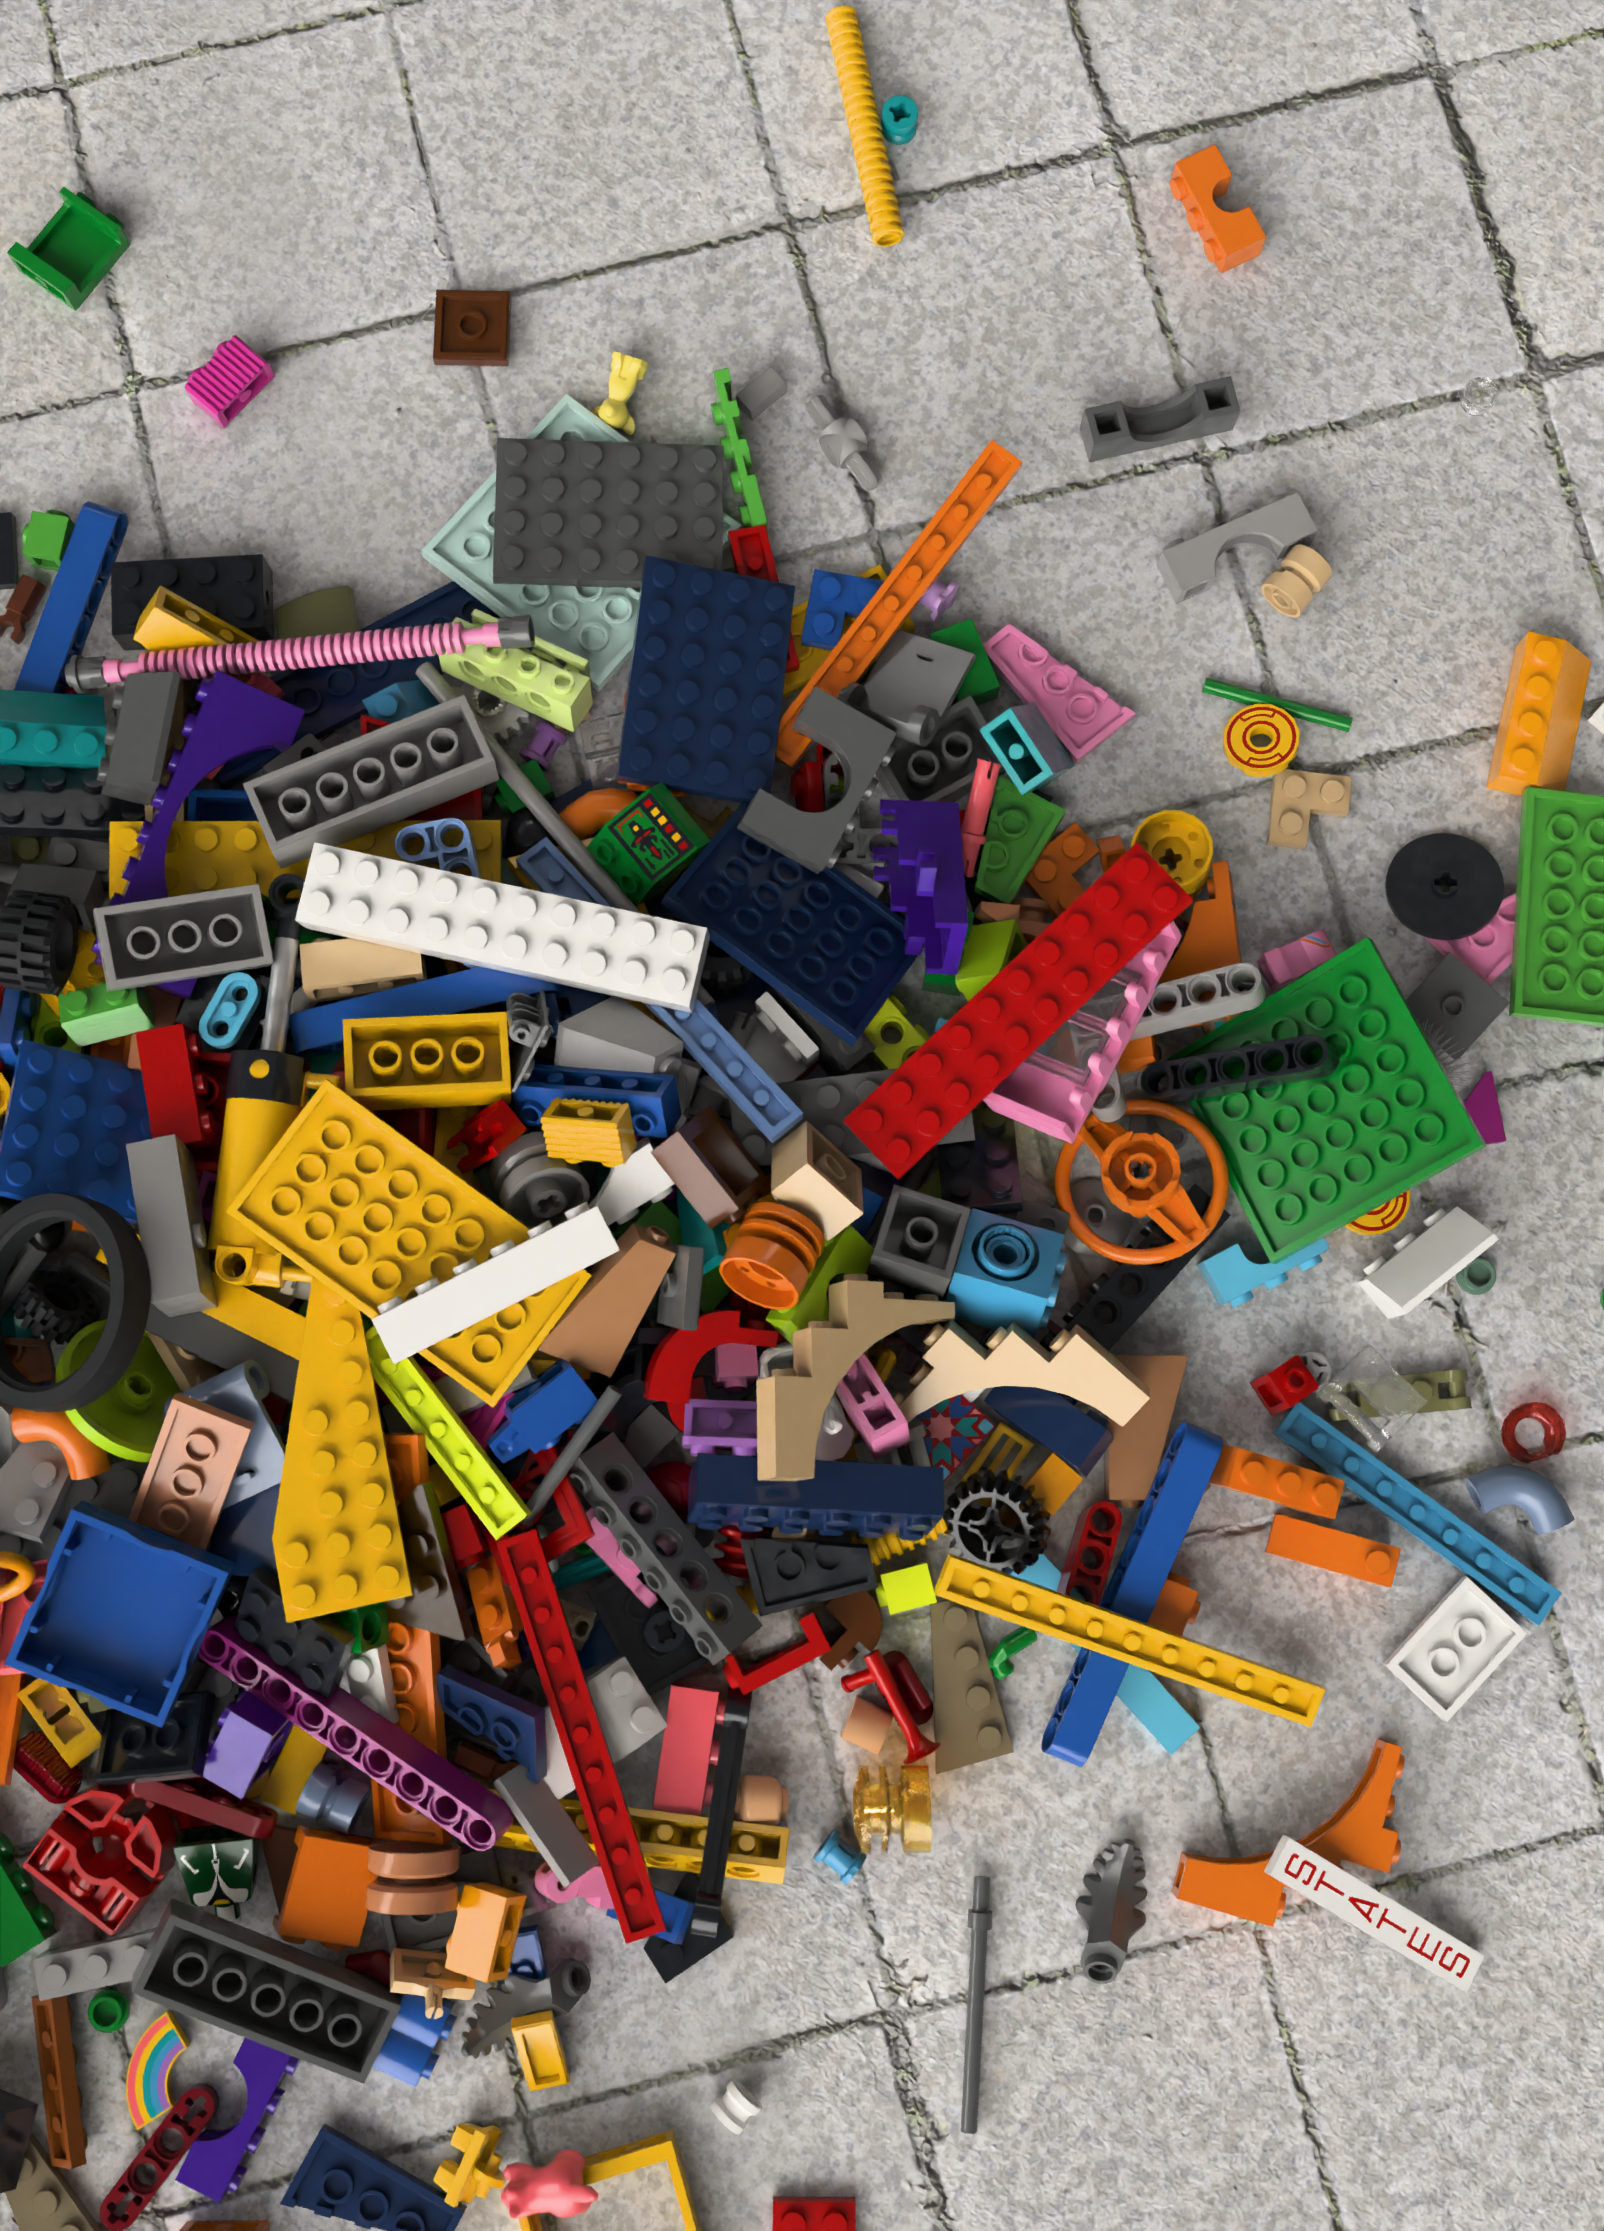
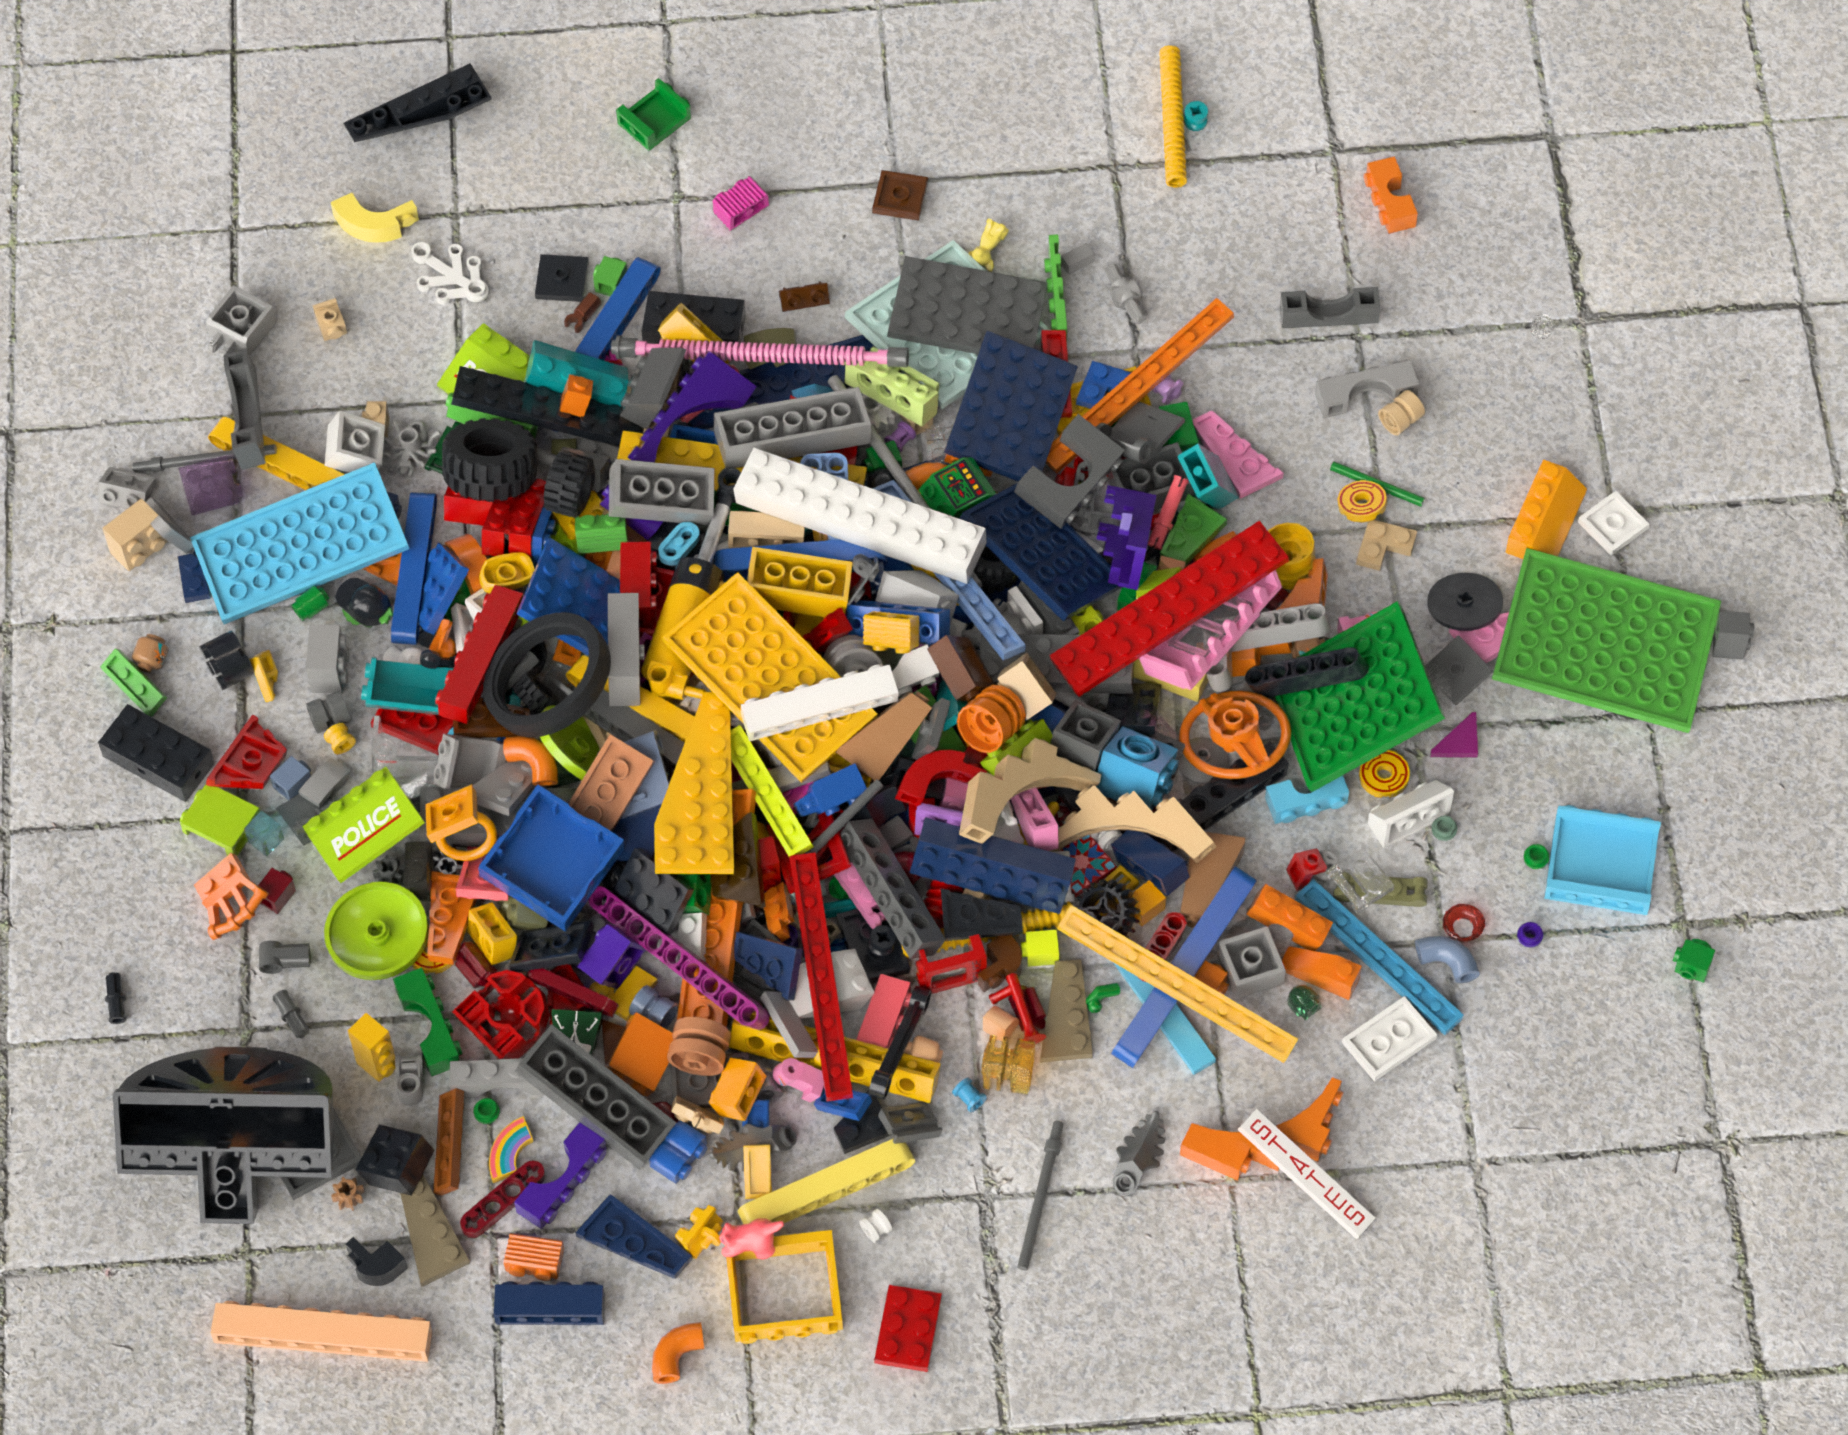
camera: 10 degrees right, 20 degrees down
none -> orange brick [560,374,593,417]
none -> light yellow beam [737,1138,915,1224]
none -> reddish brown hinge [778,281,830,312]
none -> dark grey plate [878,1102,943,1144]
none -> light grey brick [1217,926,1286,999]
none -> clear green piece [1287,985,1321,1021]

